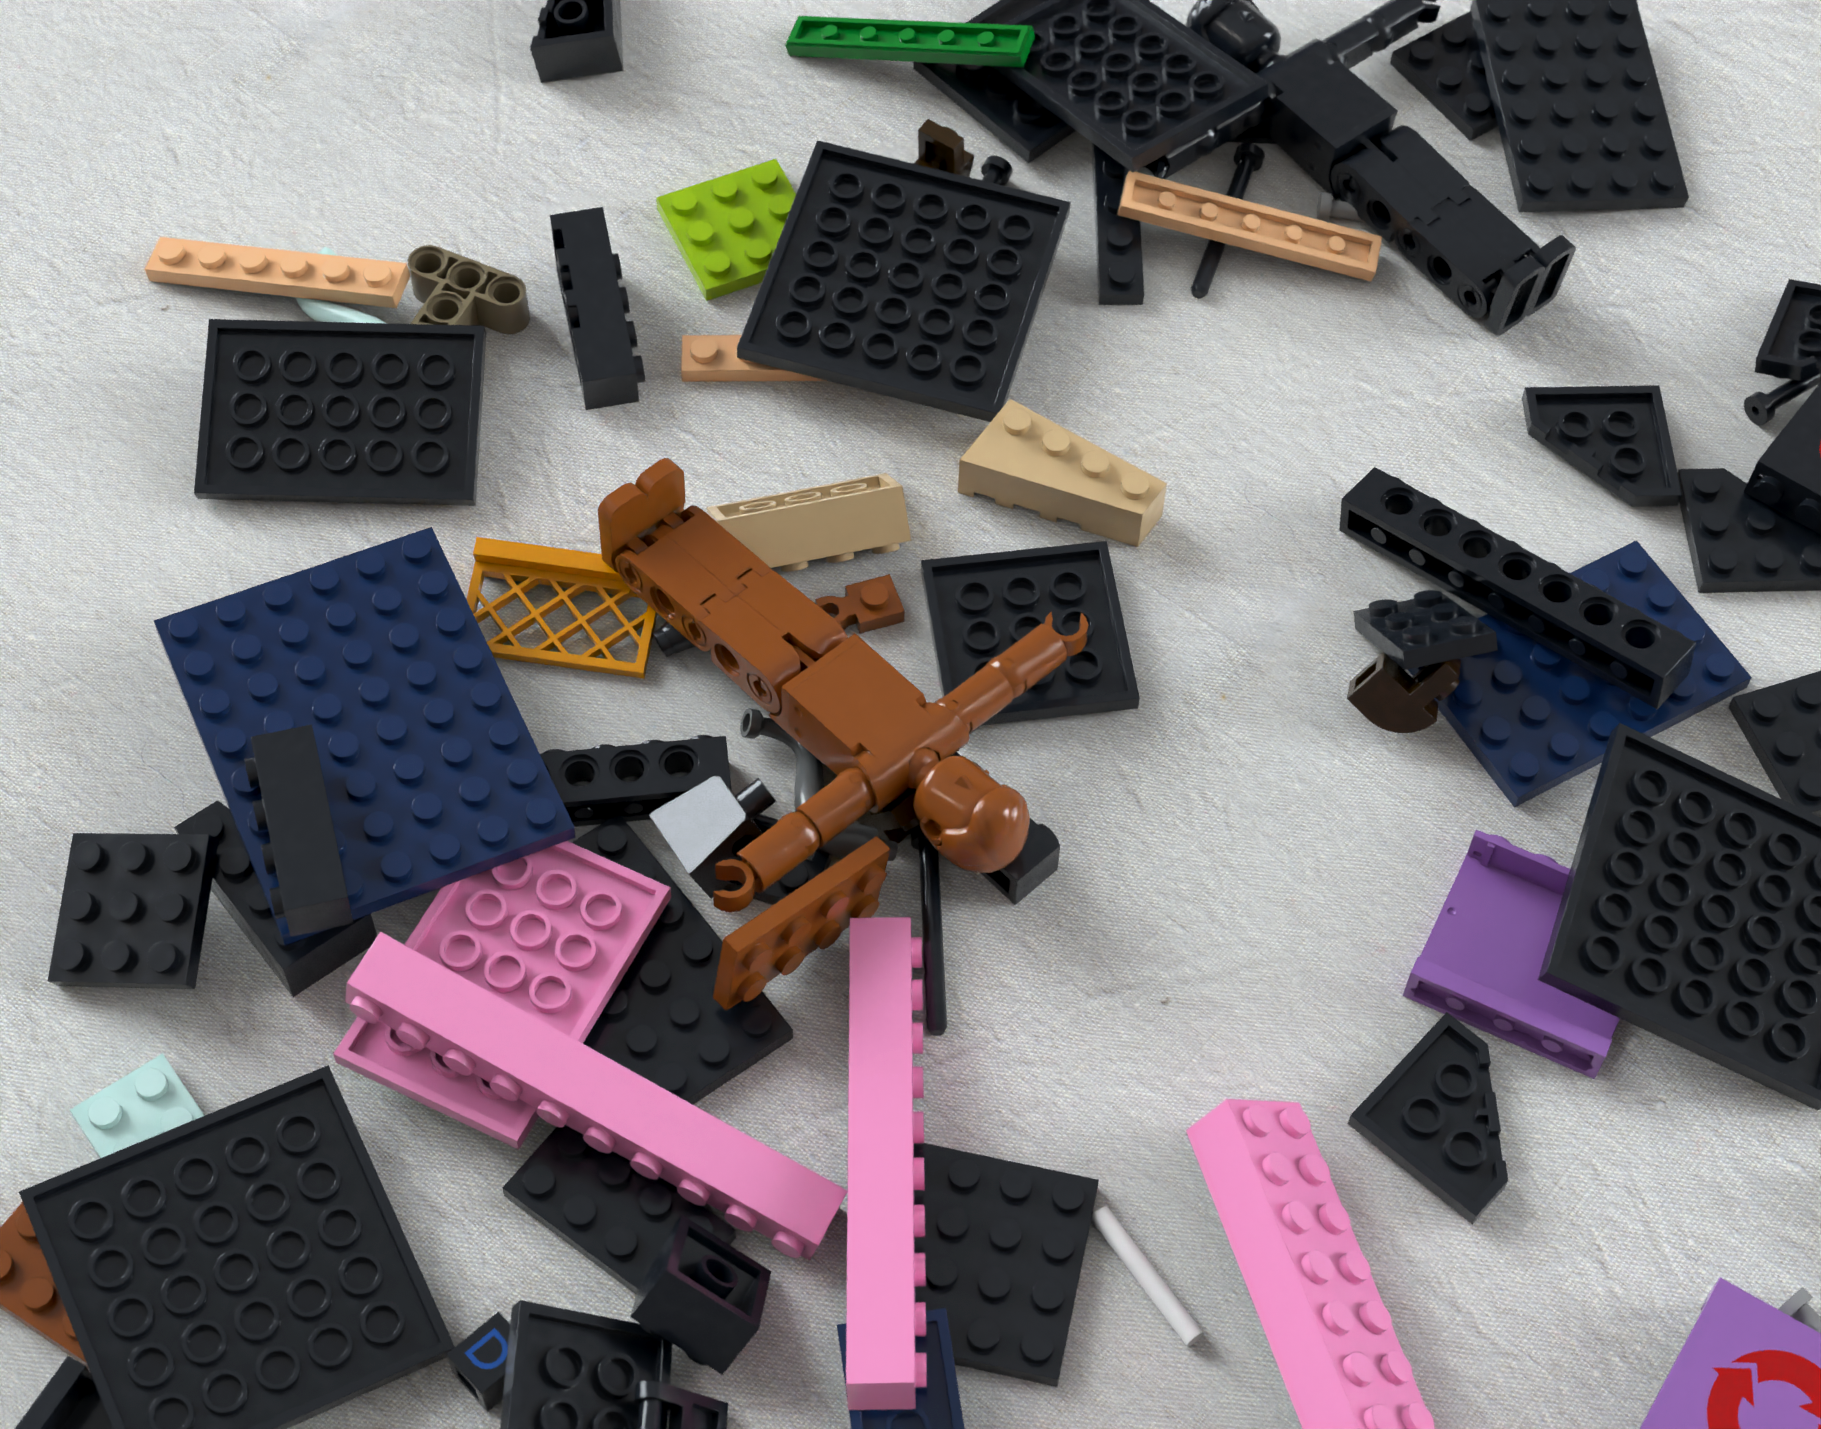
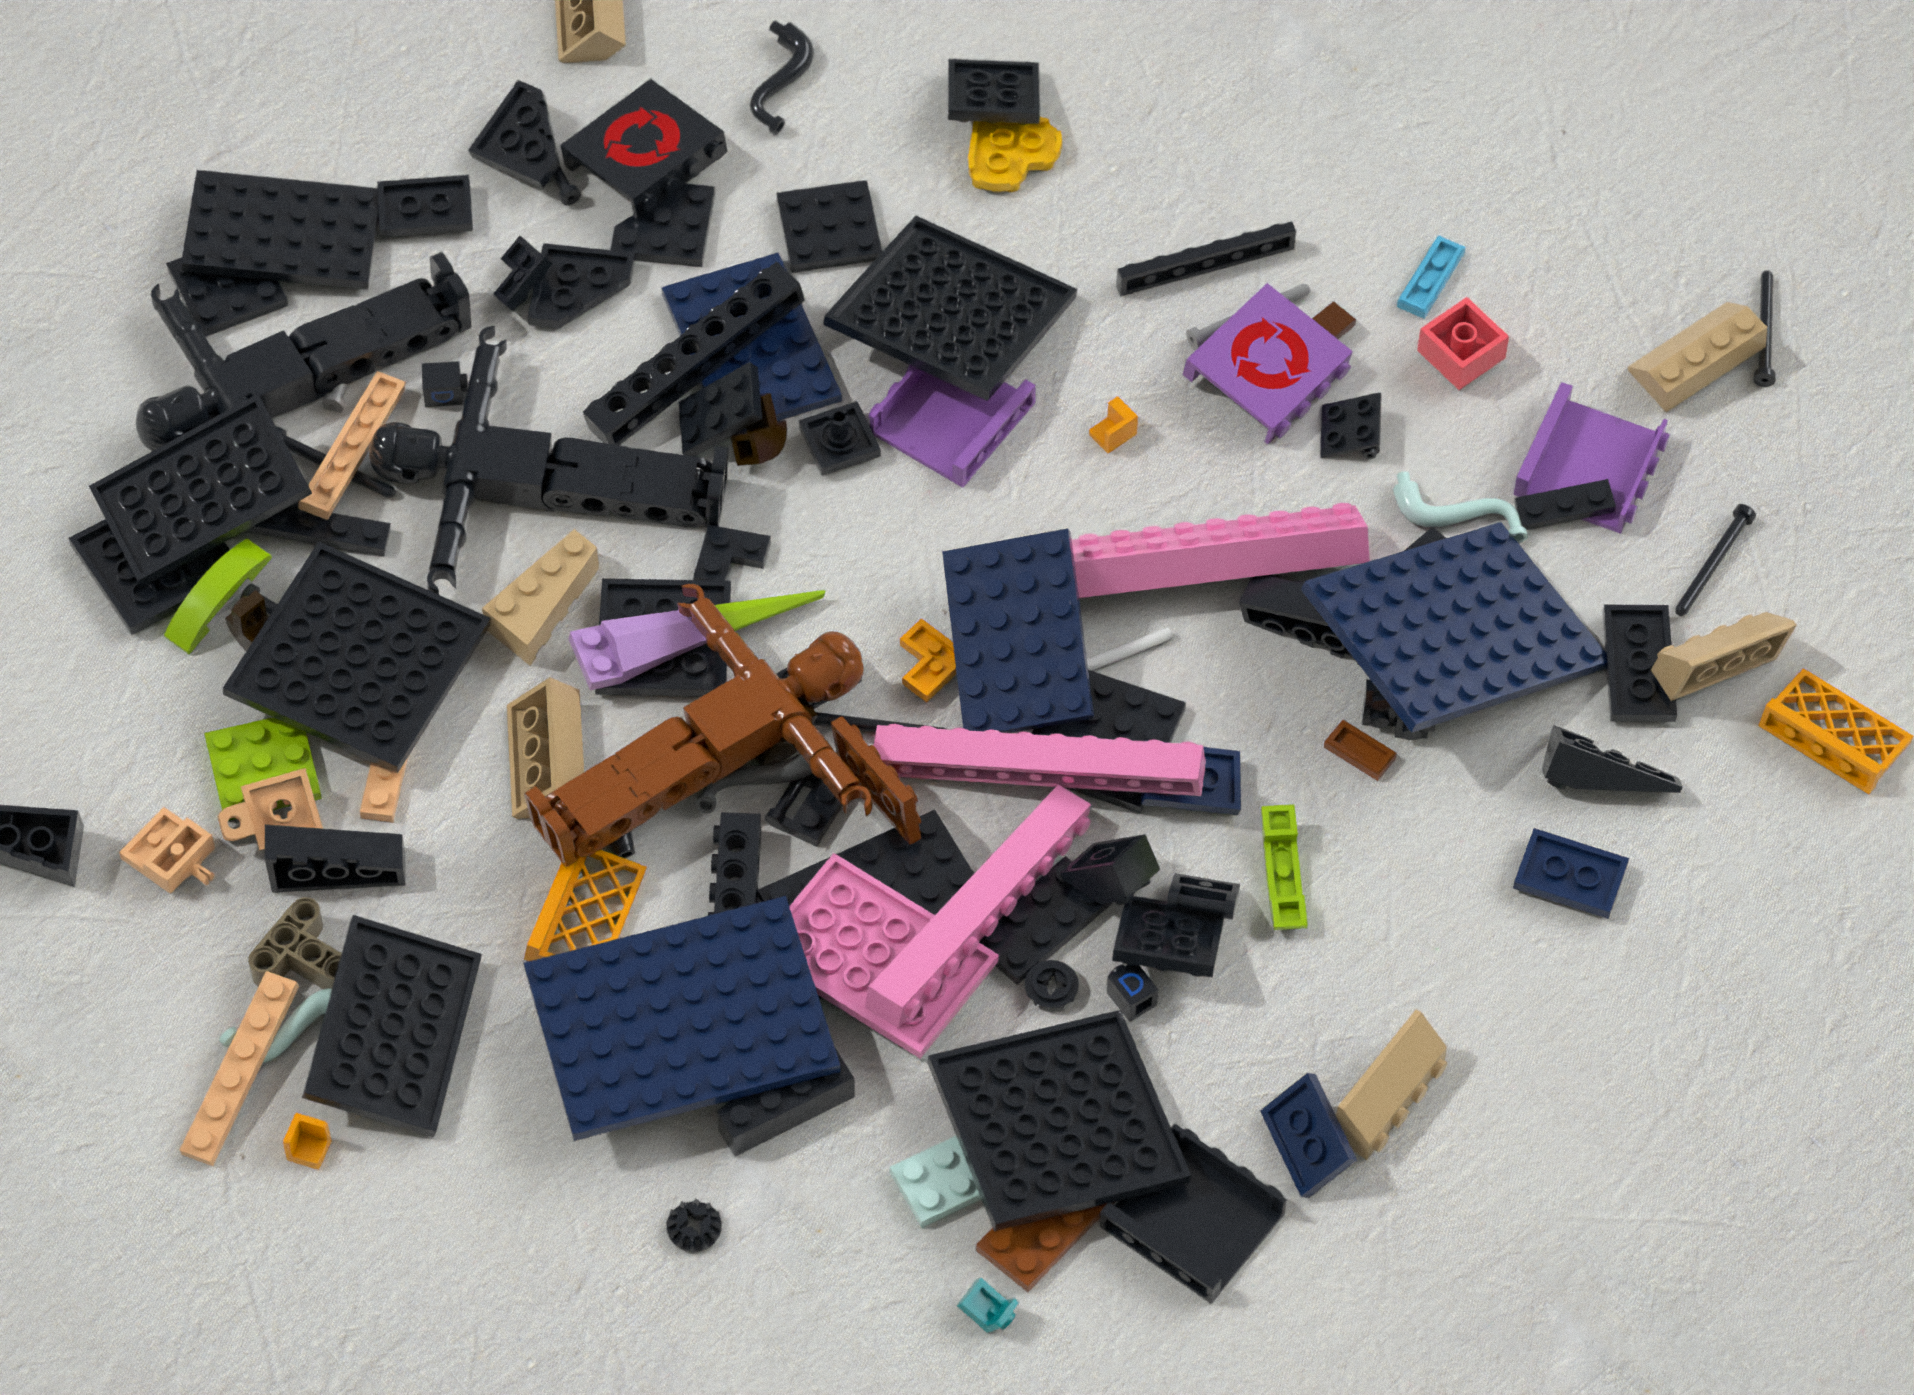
camera: 80 degrees left, 0 degrees up
black plate [48,833,219,989] -> none
black brick [244,724,353,937] -> none
torso [649,776,777,899] -> none
green tile [785,16,1035,67] -> none
dark orange plate [815,574,905,634] -> none
black plate [1348,1012,1508,1225] -> none
none -> light nougat plate [119,807,215,894]
none -> lime slope [164,538,272,655]
none -> light nougat plate [217,768,323,851]
none -> light orange panel [283,1113,332,1170]
none -> black piece [369,326,729,595]
none -> black plate [377,174,473,238]
none -> black brick [422,361,468,407]
none -> black plate [493,235,553,312]
none -> lavender plate [569,590,826,691]
none -> black gear [666,1198,722,1252]
none -> black plate [693,525,771,581]
none -> black plate [799,401,881,476]
none -> light orange plate [900,618,957,703]
none -> dark blue plate [942,528,1094,733]
none -> black gear [1025,960,1079,1011]
none -> light orange panel [1089,396,1138,454]

